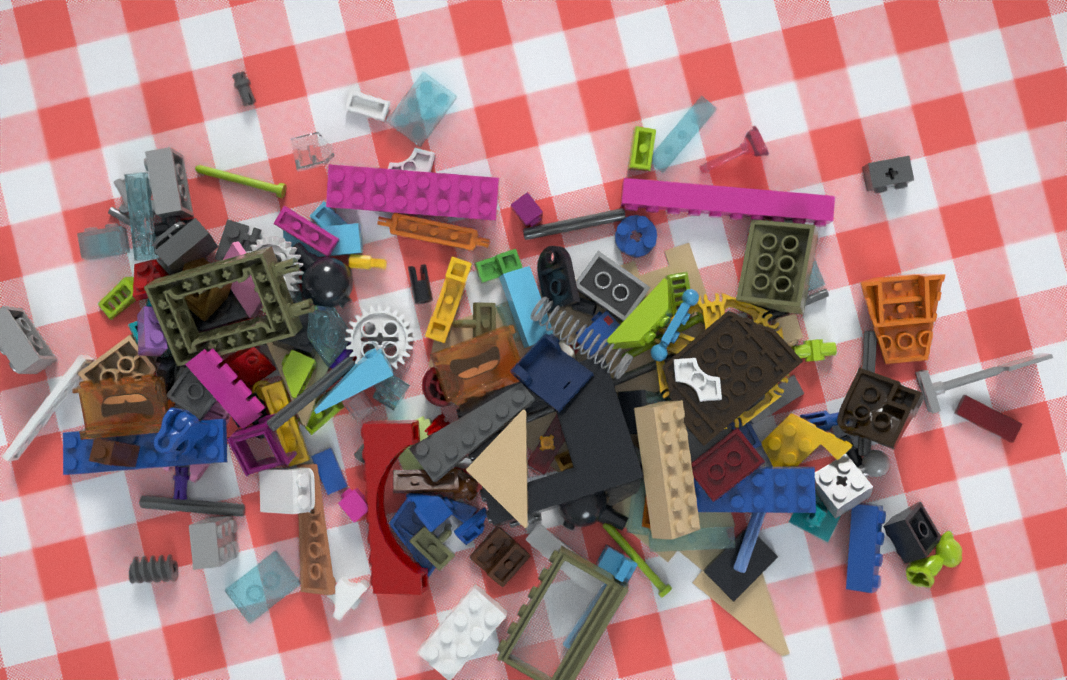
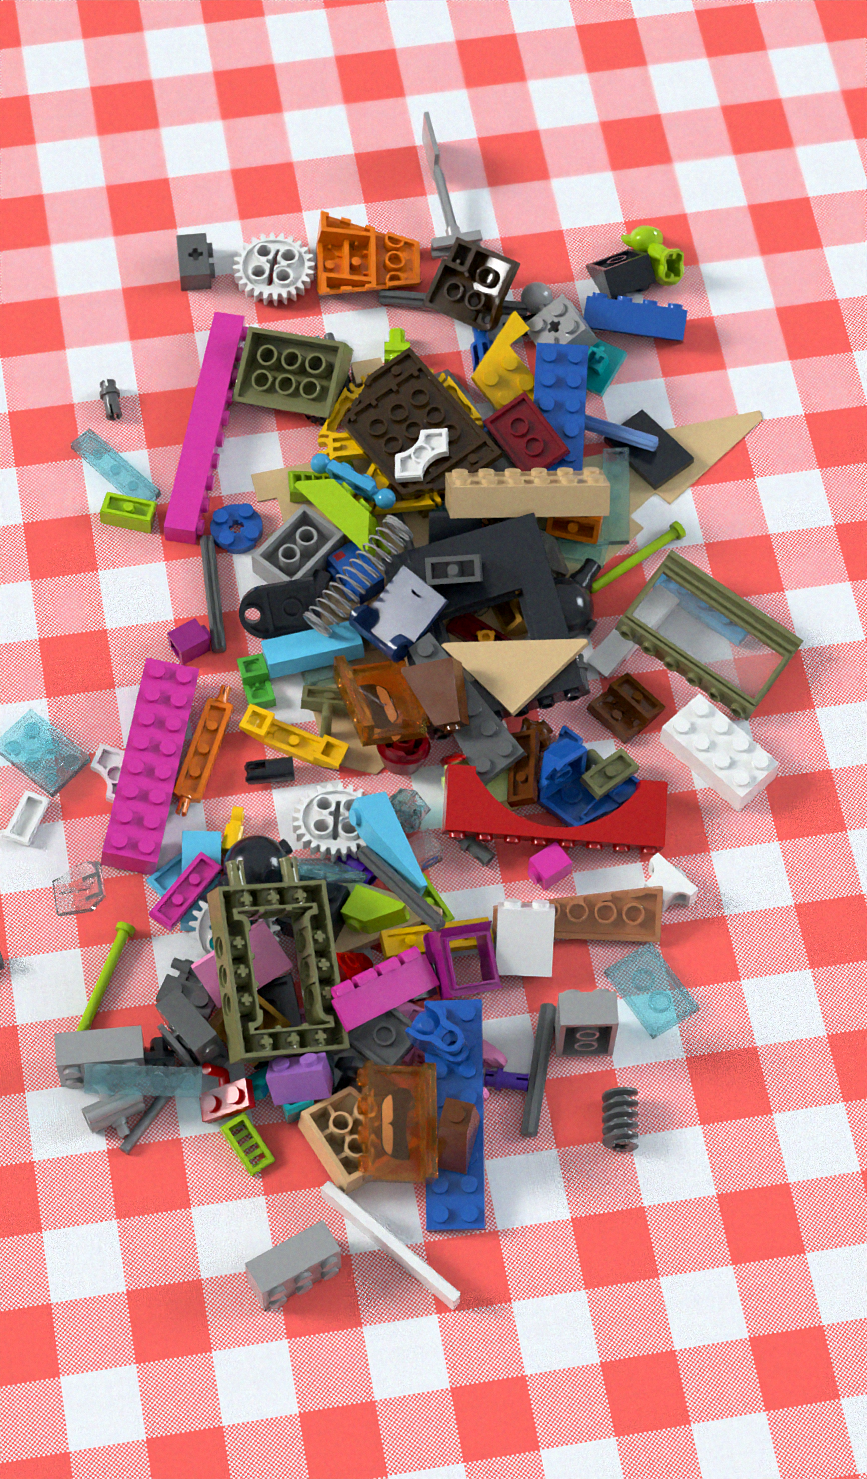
camera: 90 degrees left, 25 degrees down
clear light blue brick [77,223,130,261] -> none
blue tile [311,448,348,495] -> none
blue tile [453,507,487,545] -> none
dark azure brick [596,544,638,583] -> none
clear pink piece [700,125,769,173] -> none
dark red tile [954,395,1022,443] -> none
none -> dark grey pin [99,379,122,421]
none -> white gear [233,232,315,306]
none -> reddish brown slope [401,657,470,733]
none -> dark grey brick [425,554,483,585]

